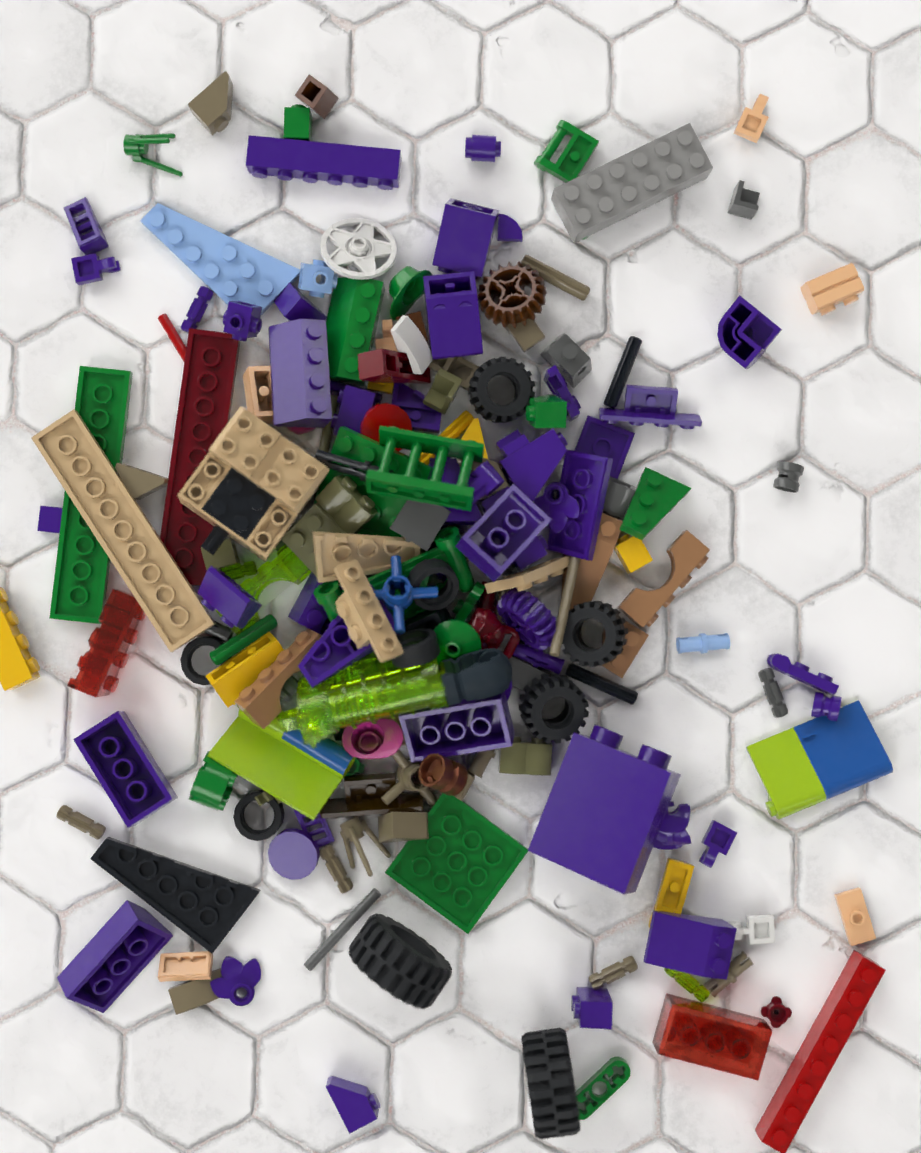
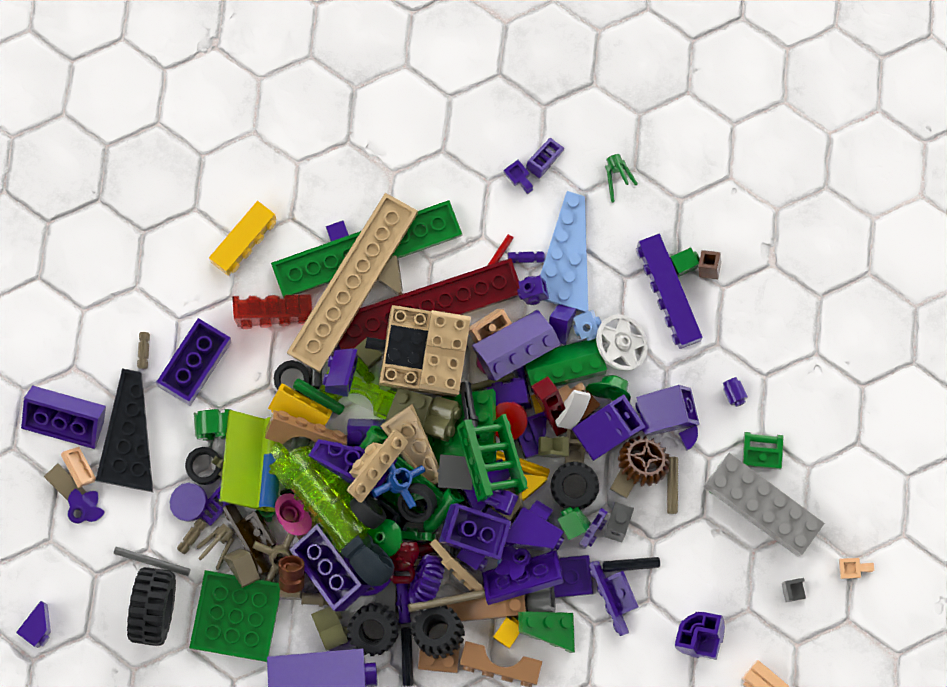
camera: 65 degrees right, 10 degrees down
dark tan slope [188,71,233,136] -> none

